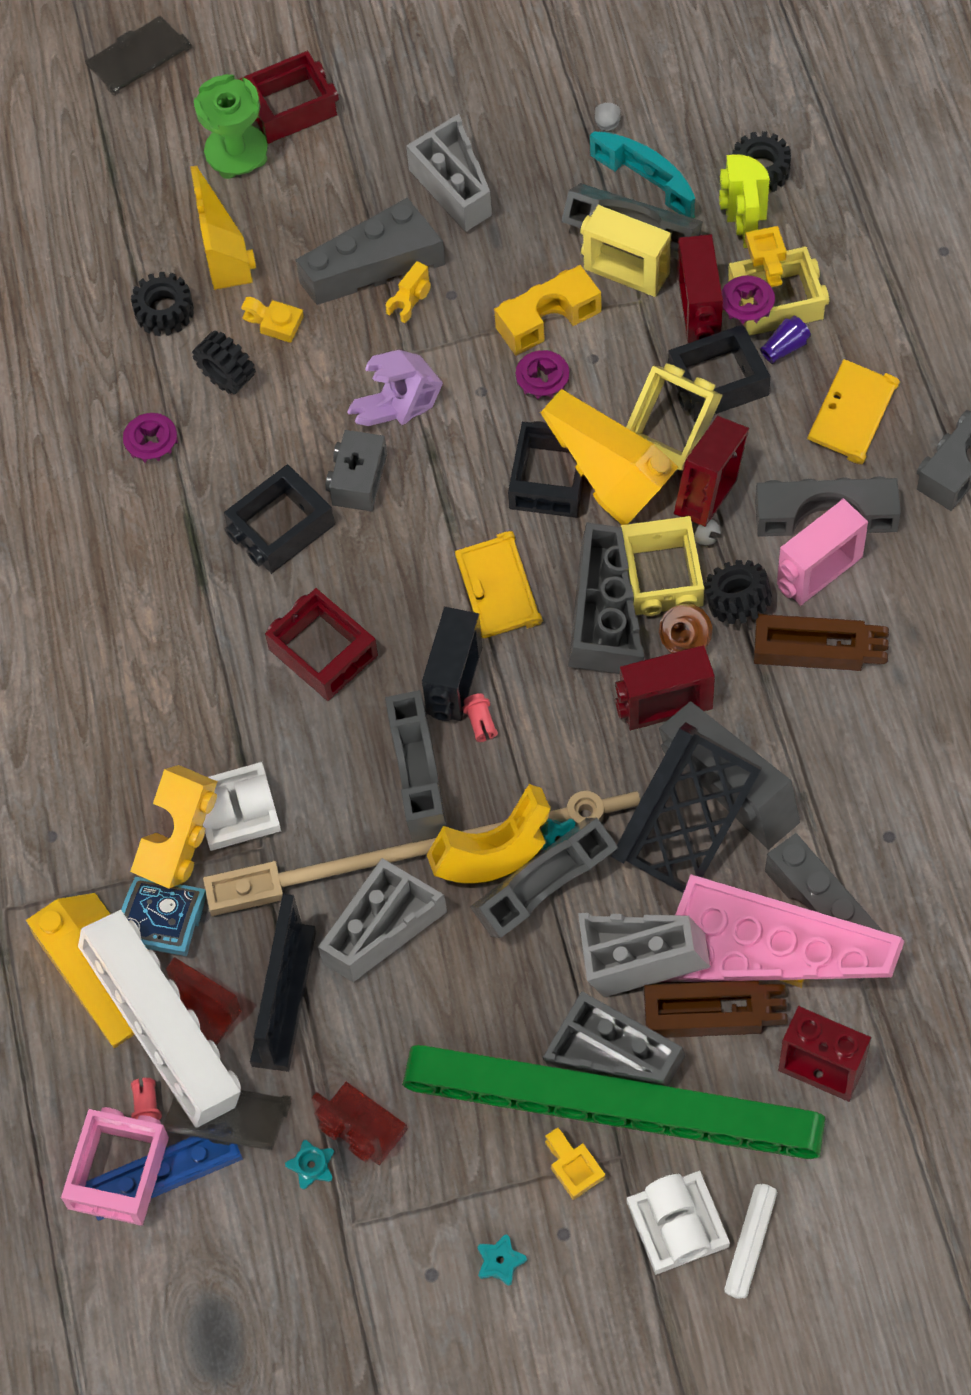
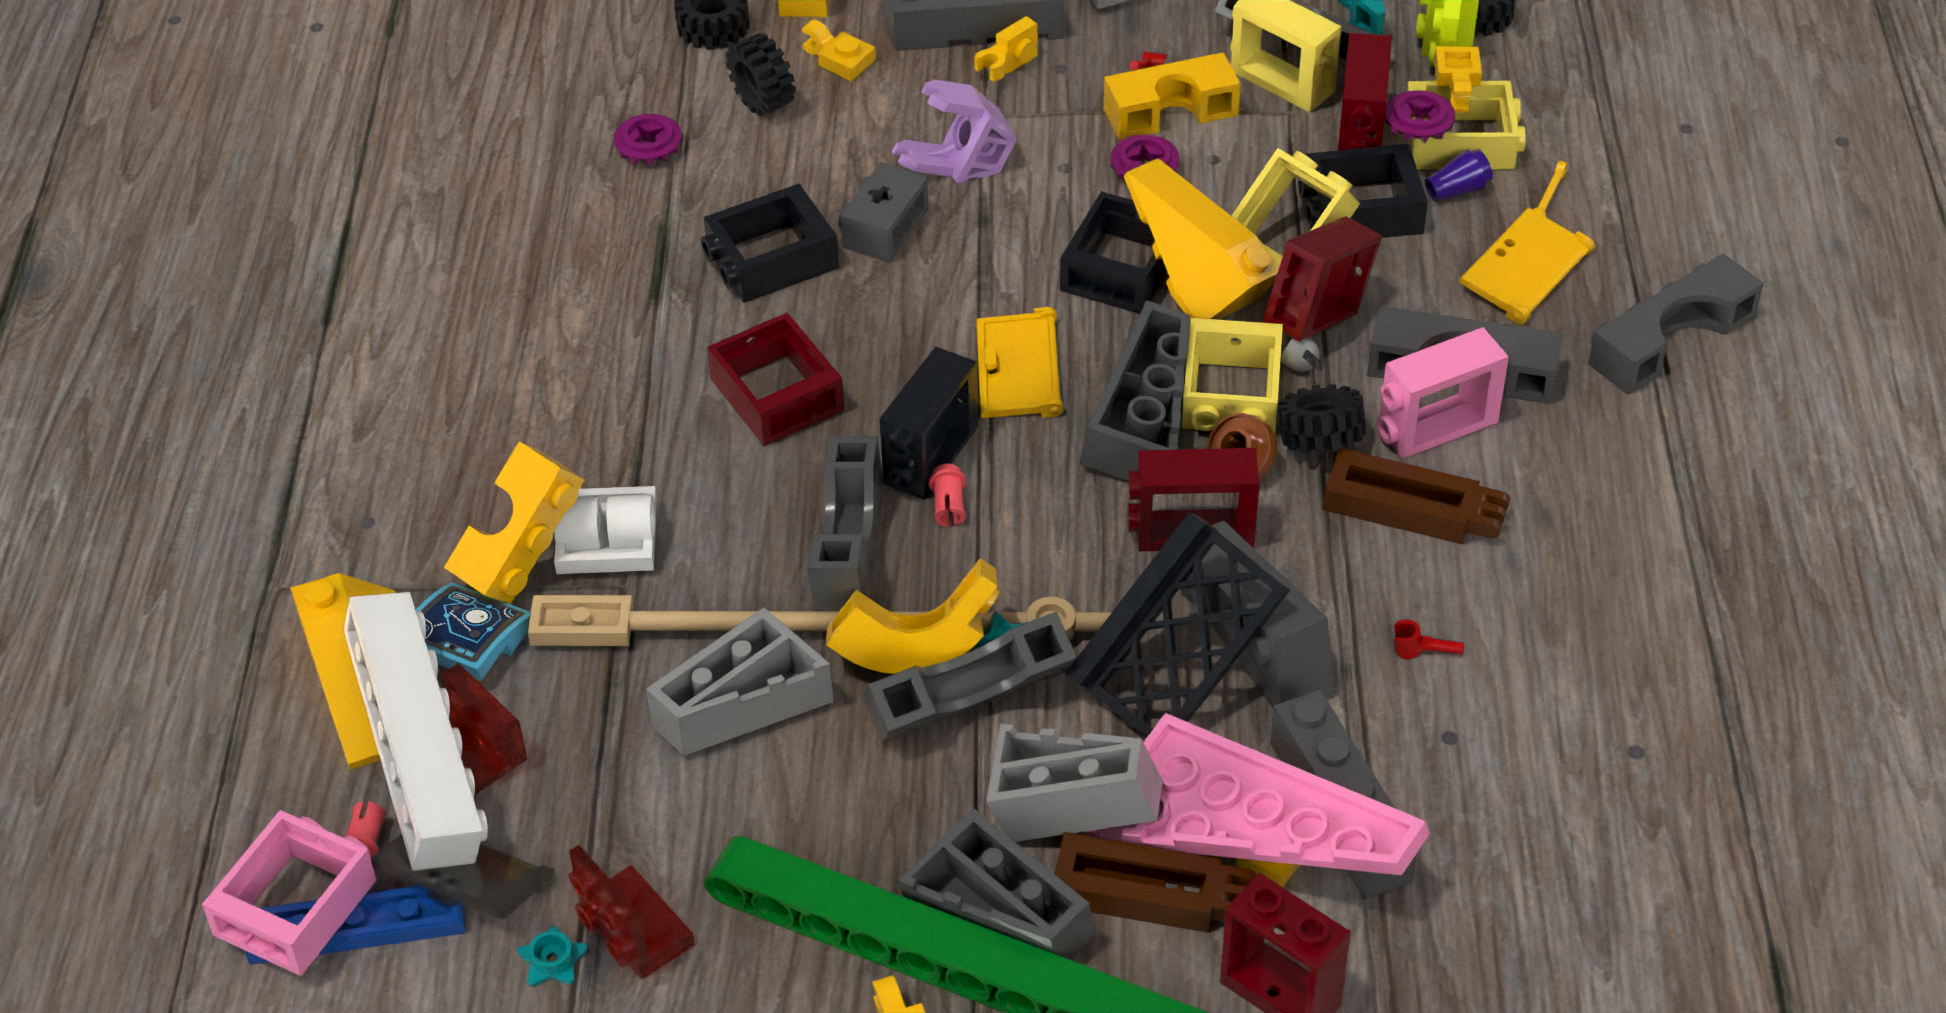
camera: 10 degrees right, 15 degrees down
black fence [250,894,316,1072] -> none
none -> red hand [1129,51,1167,71]
none -> red hand [1394,619,1464,660]
none -> yellow hinge [1533,160,1568,217]

